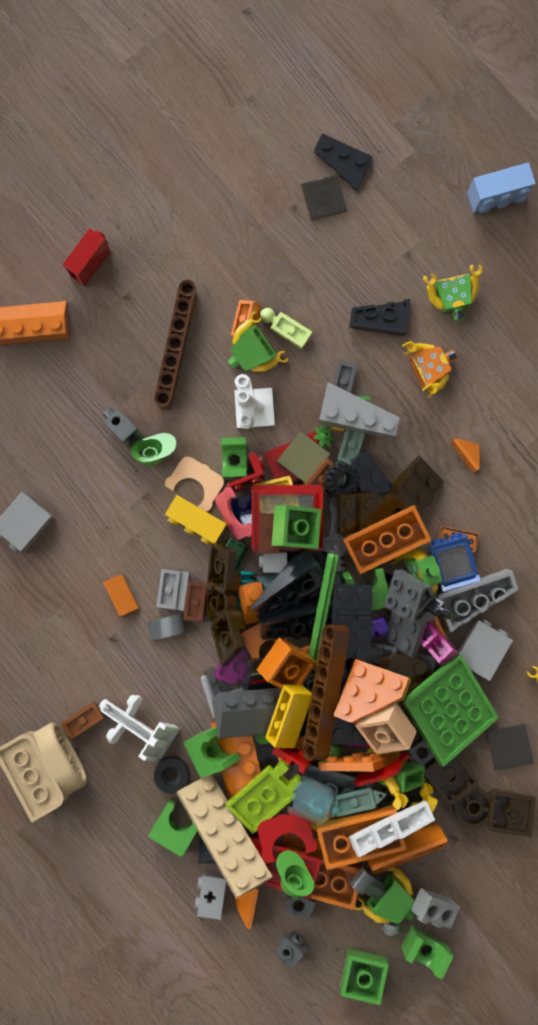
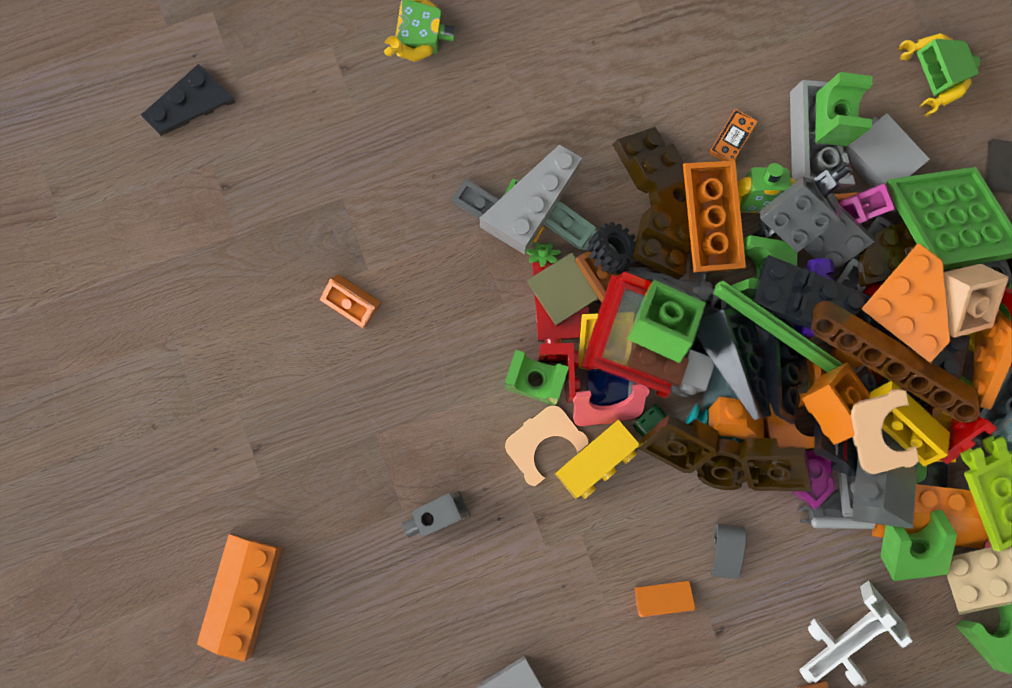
camera: 80 degrees left, 5 degrees down
red brick [62,228,111,287] -> none
bright green piece [131,433,176,466] -> none
reddish brown beam [154,280,197,410] -> none
black tyre [154,756,190,794] -> none
light grey plate [156,569,190,611] -> none
copper plate [183,581,207,622] -> none
bright green torso [228,312,288,372] -> none
white piece [234,374,275,429] -> none
yellowish green plate [260,308,312,349] -> none
clear smoke tile [301,174,347,221] -> none
black wing [349,299,410,336] -> none
black wing [350,449,392,497] -> none
torso [402,341,457,398] -> none
window [428,532,481,592] -> none
orange slope [450,438,480,473] -> none
none -> bright green piece [815,72,872,147]
none -> light nougat piece [851,389,918,474]

